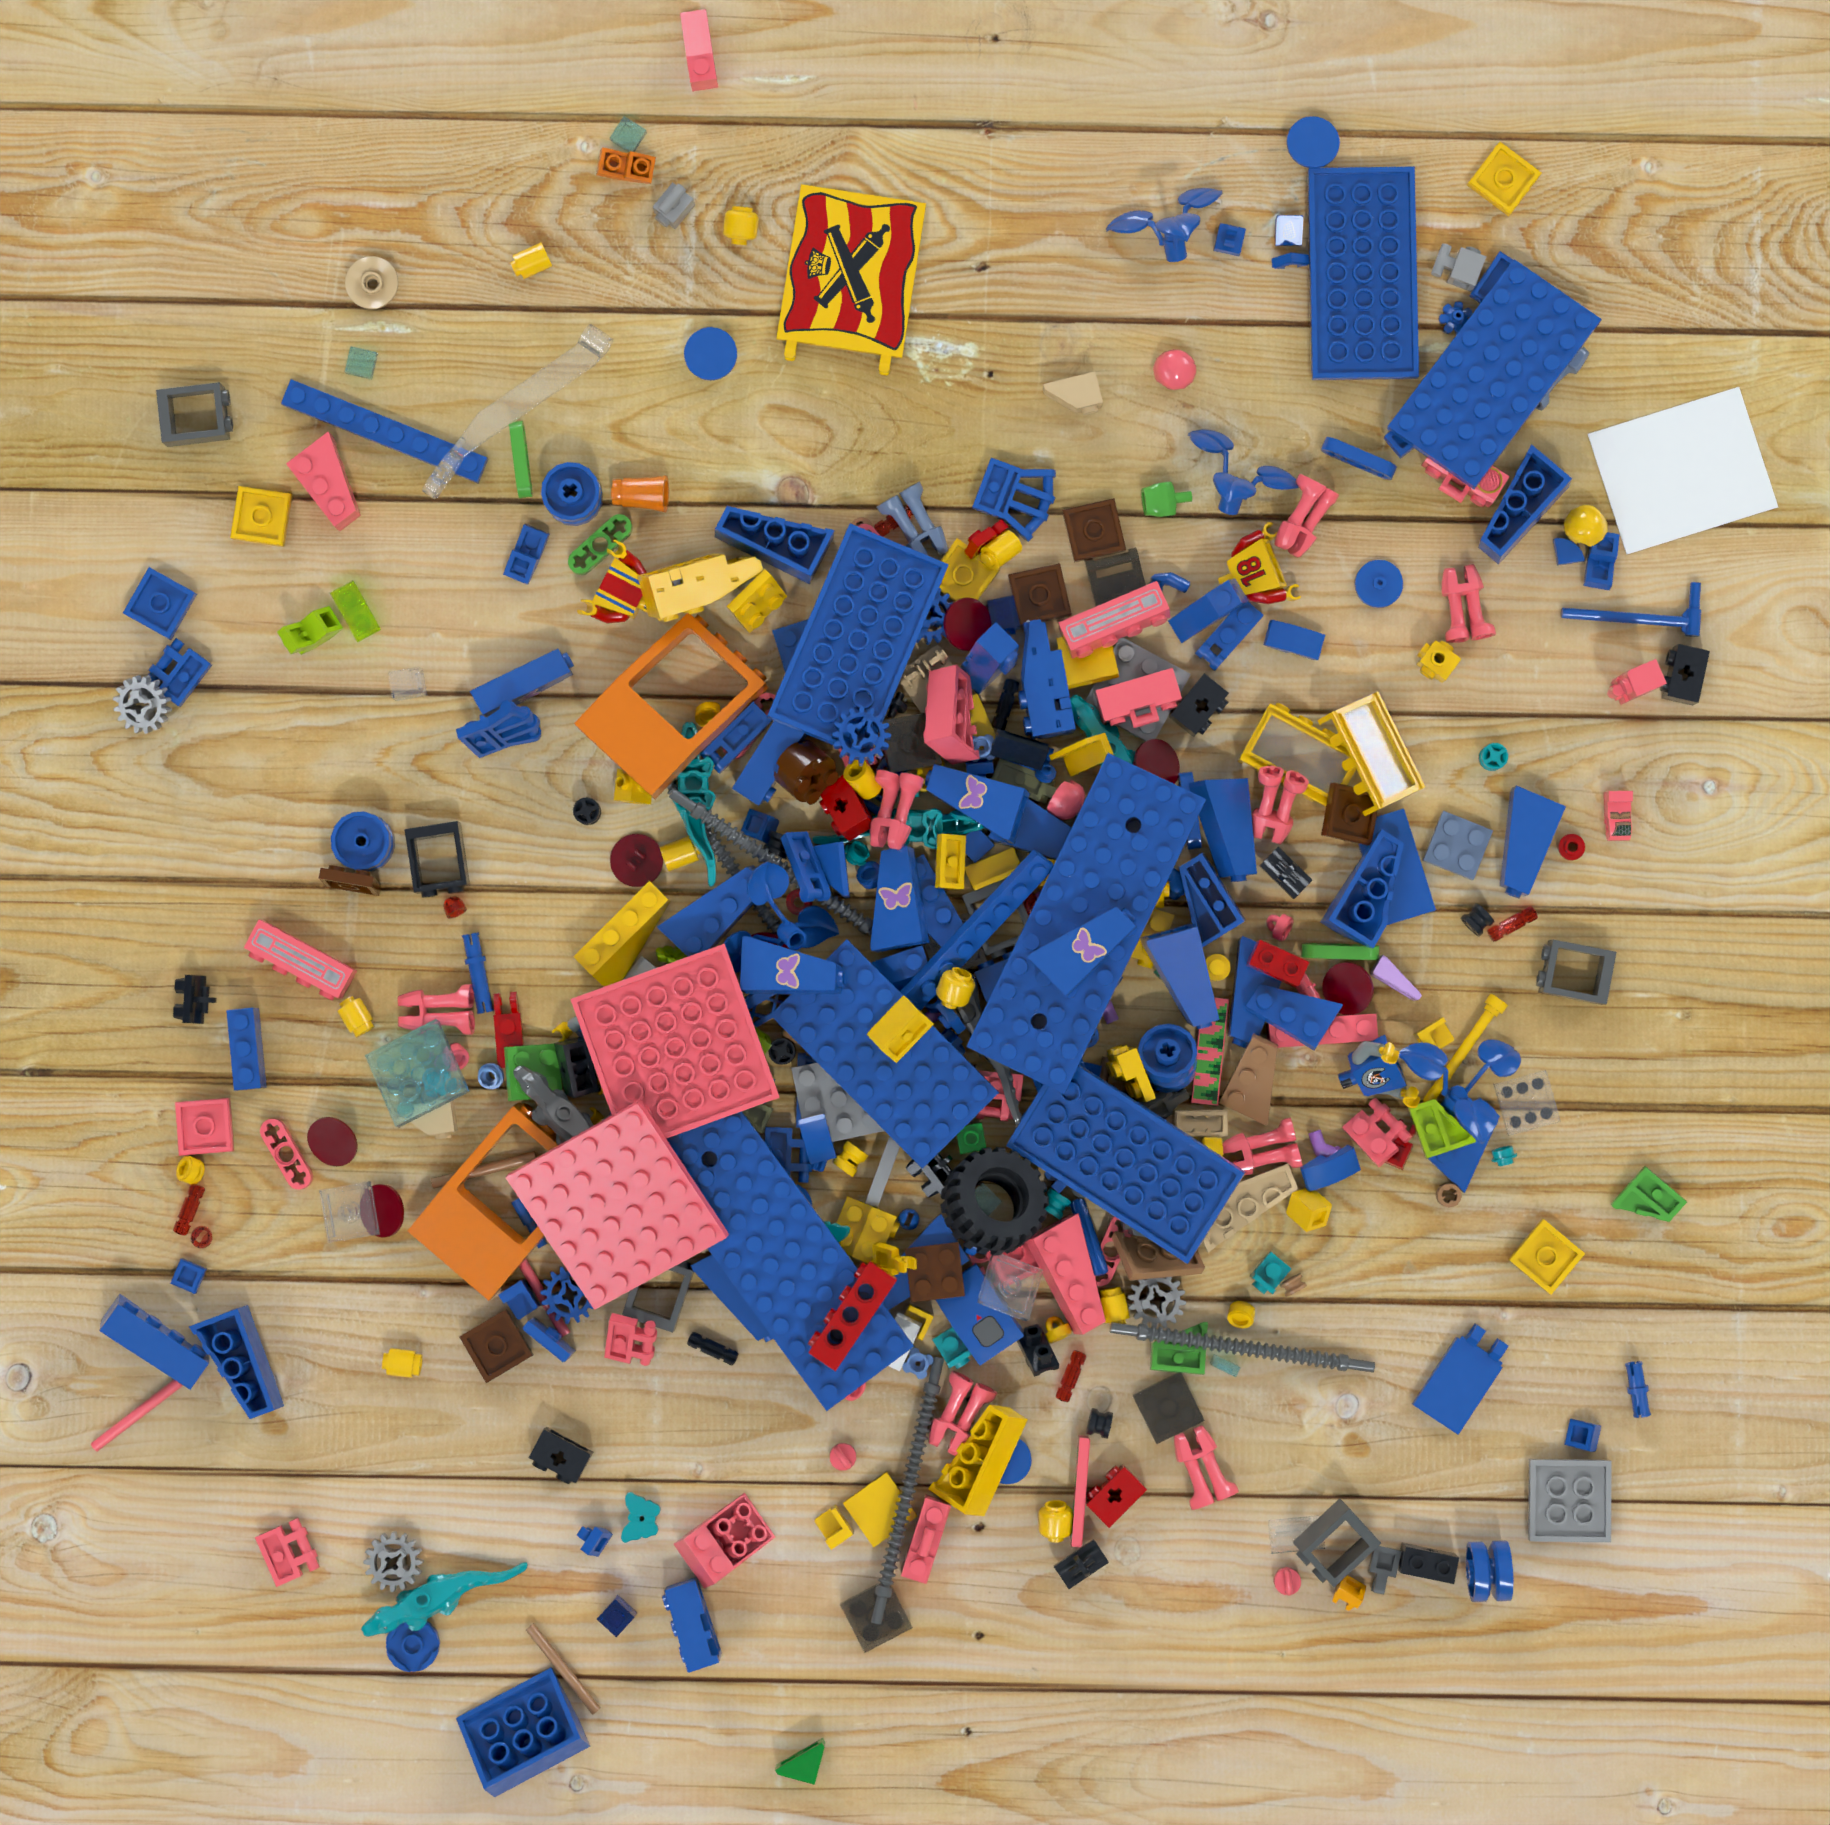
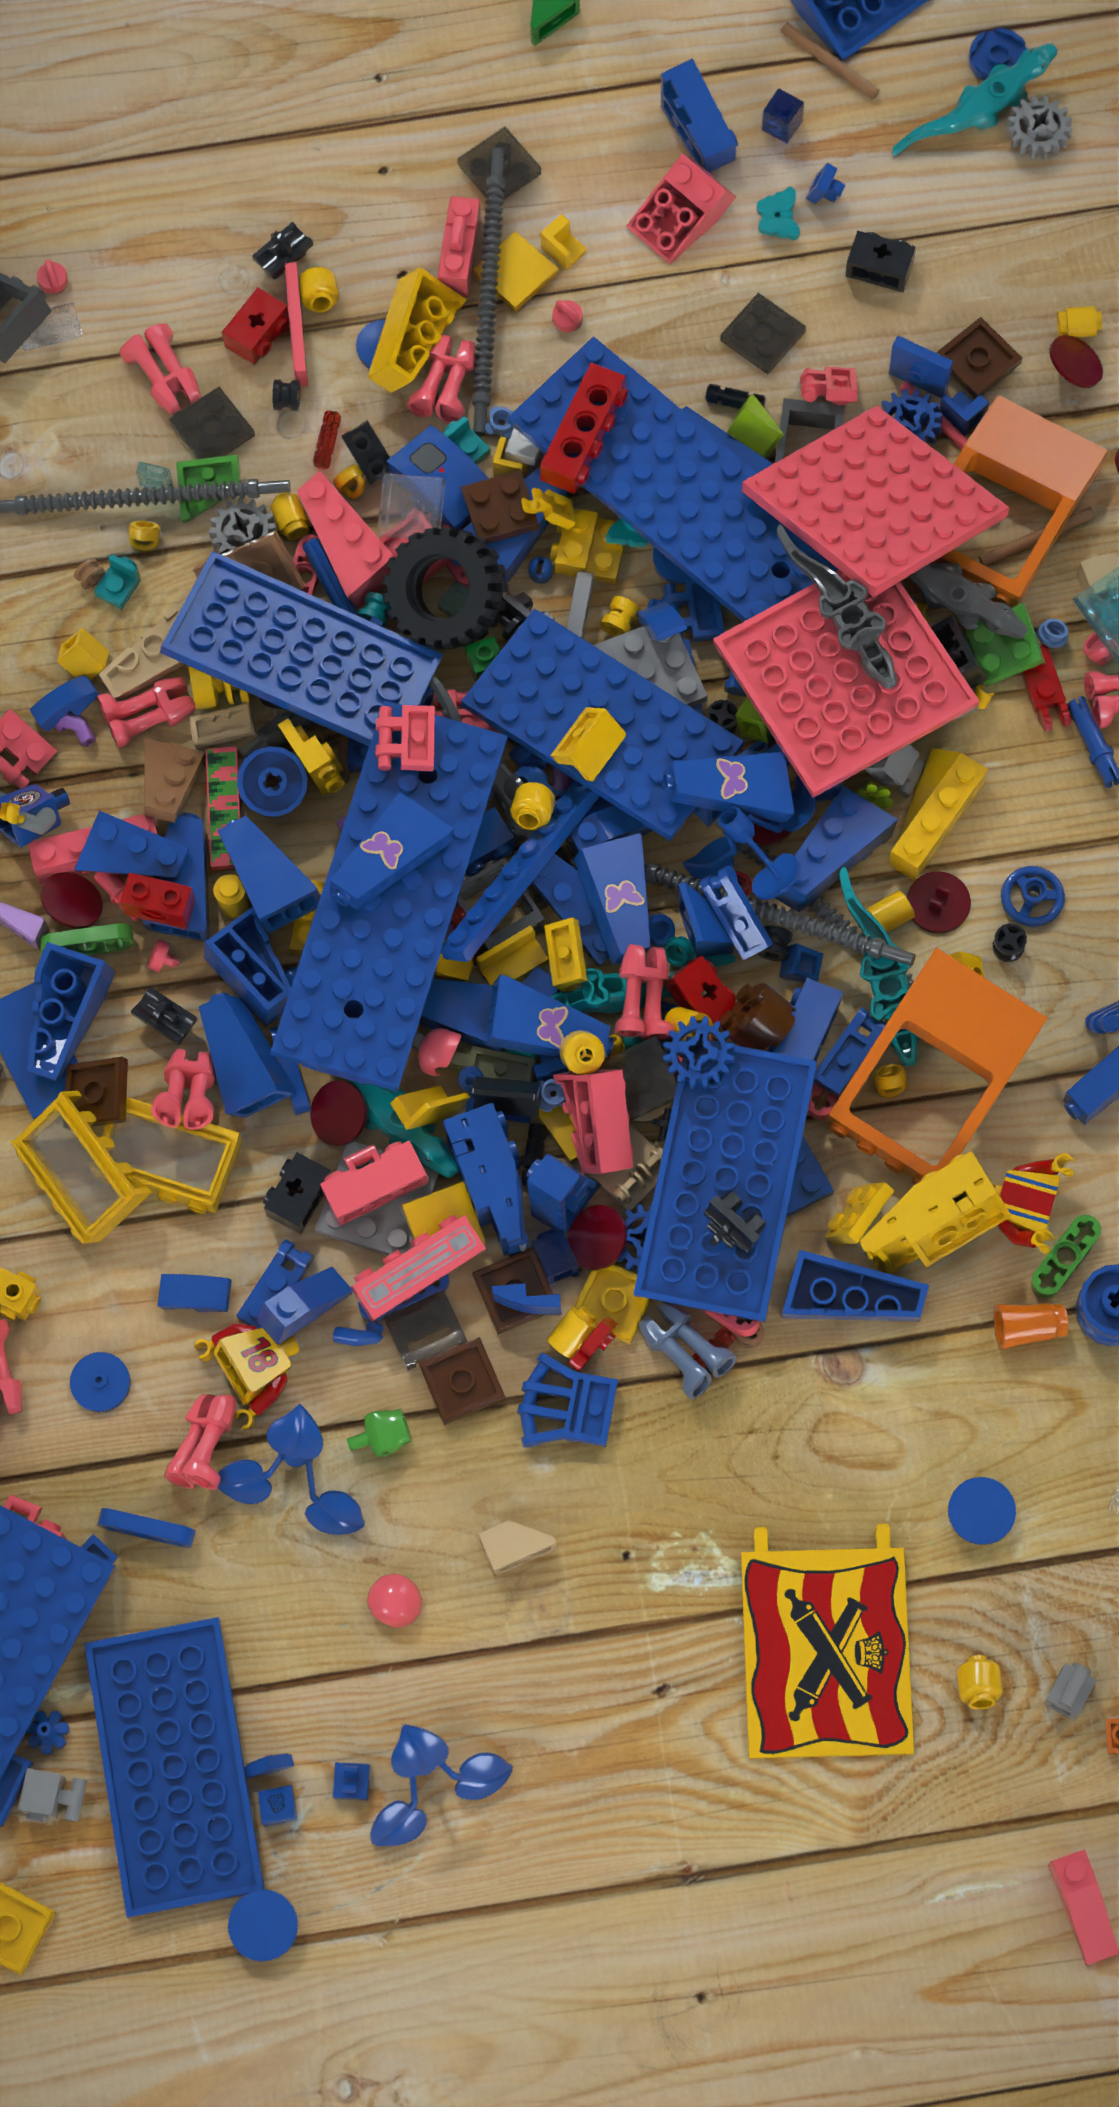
camera: 170 degrees right, 15 degrees down
none -> coral plate [375,705,435,771]
none -> blue slope [492,1284,561,1315]
none -> yellow head [559,1030,605,1075]
none -> black hips [703,1191,766,1255]
none -> clear smoke plate [720,292,806,375]
none -> lime slope [727,395,784,458]
none -> dark grey animal [776,525,897,689]
none -> blue piece [1001,866,1065,927]
none -> dark red piece [1049,335,1103,388]

